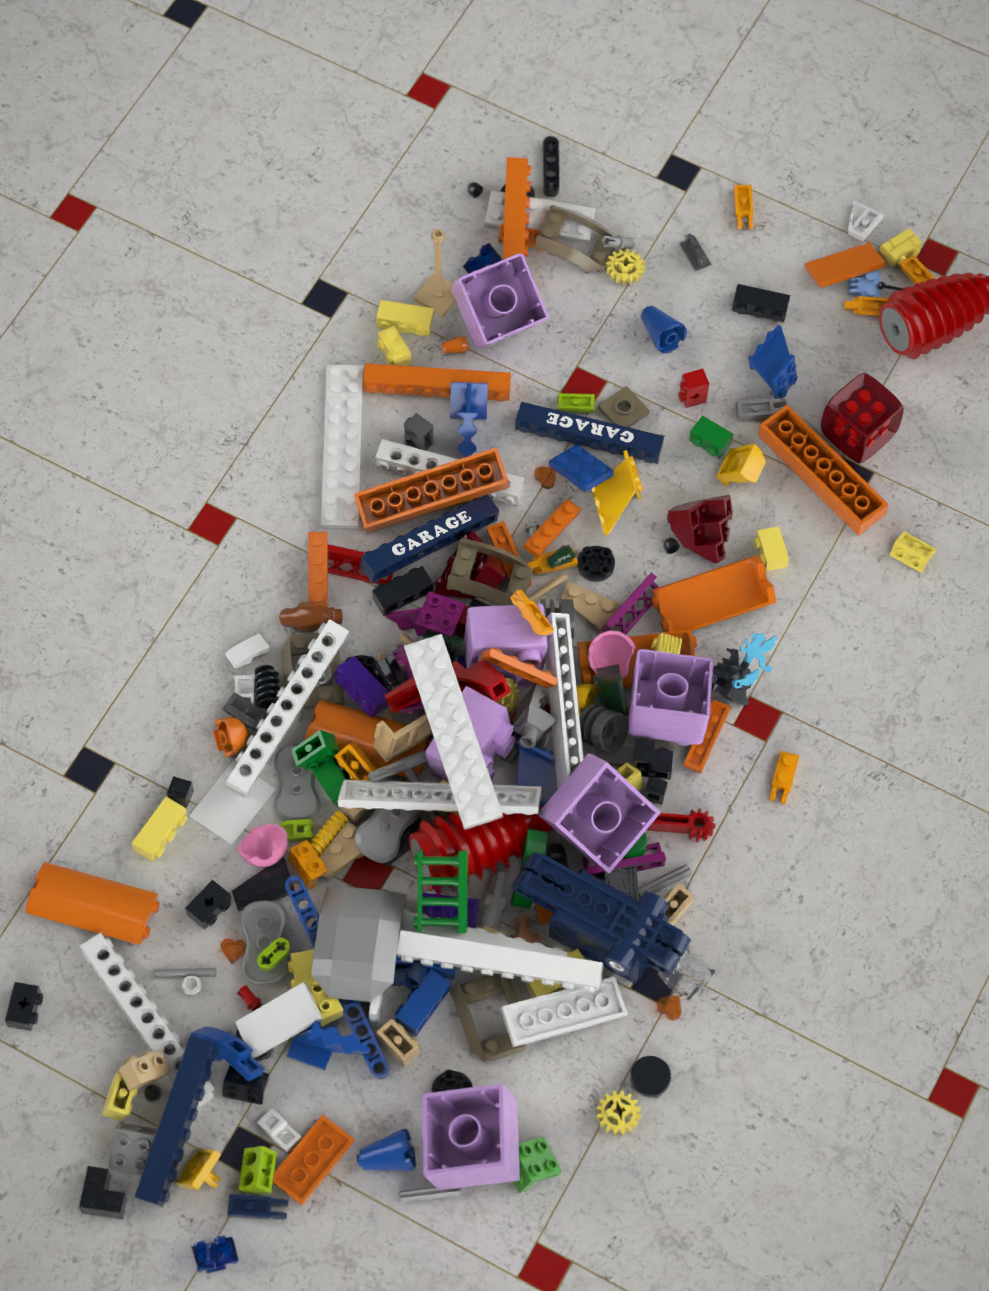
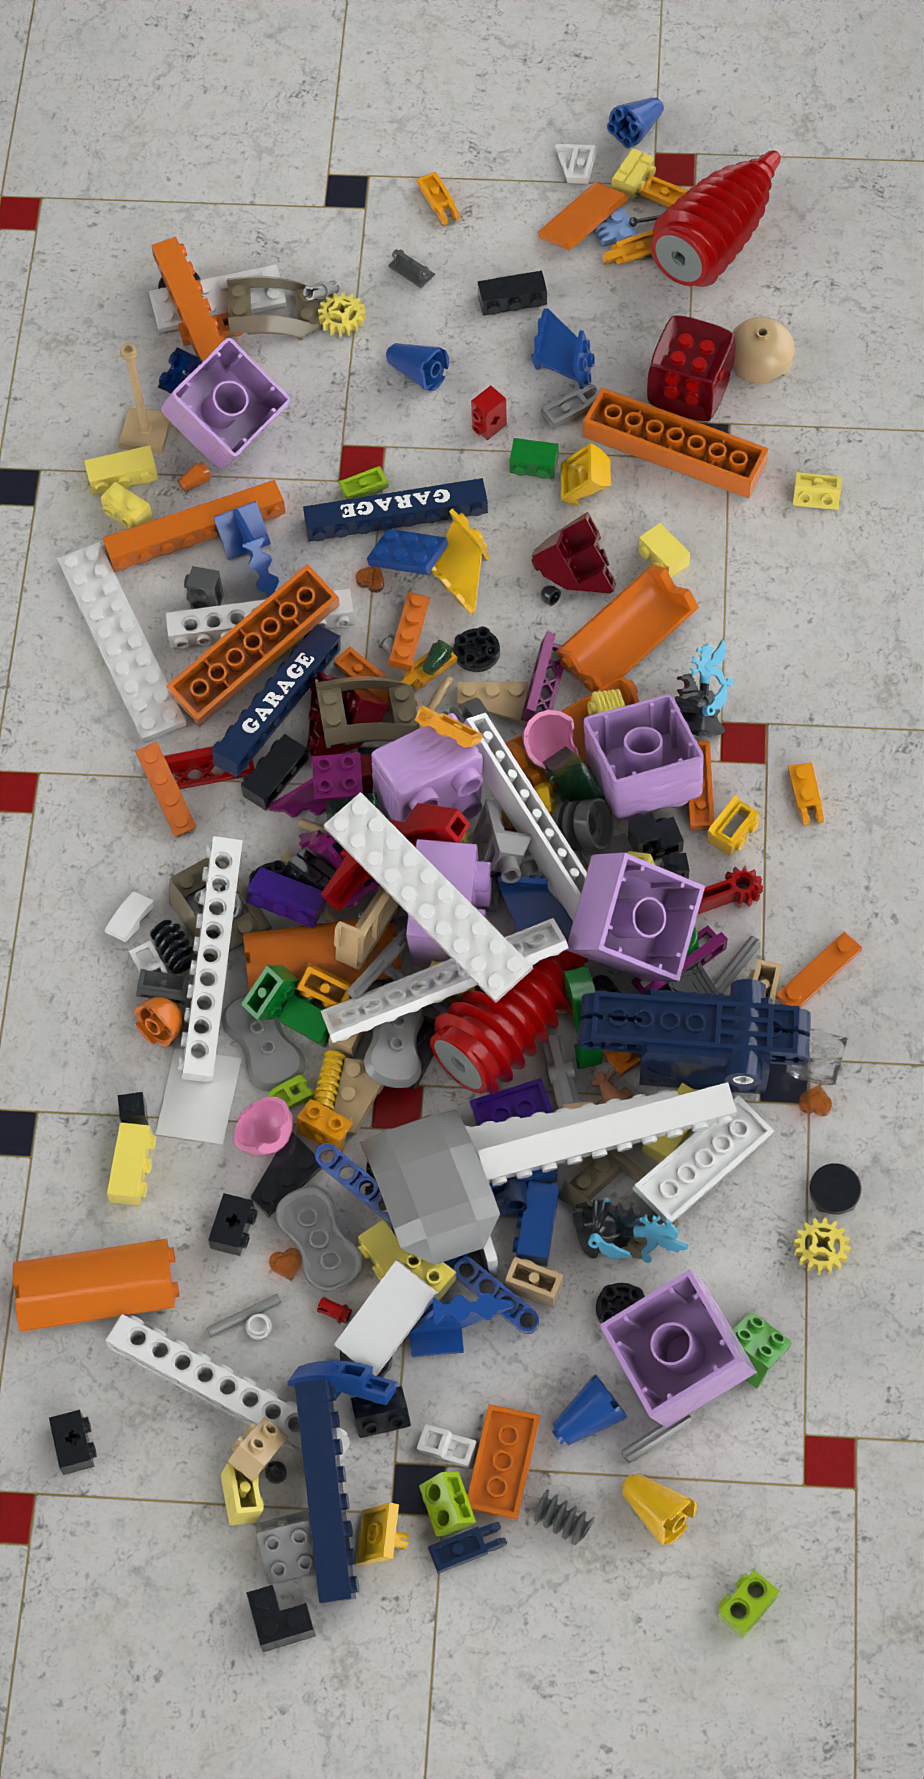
camera: 20 degrees left, 0 degrees up
clear blue cylinder [191,1236,239,1273] -> none
lime beam [257,938,290,972] -> none
dark orange animal [279,602,343,633] -> none
green fence [414,850,468,933] -> none
black hinge [468,182,483,198] -> none
orange plate [480,648,558,688] -> none
black beam [543,136,560,197] -> none
dark tan piece [598,386,650,428] -> none
none -> dark grey piece [534,1489,595,1545]
none -> helmet [572,1198,688,1263]
none -> blue cone [607,98,664,148]
none -> yellow cone [622,1474,697,1546]
none -> yellow window [707,794,760,856]
none -> tan cylinder [732,317,795,384]
none -> orange plate [776,931,862,1008]

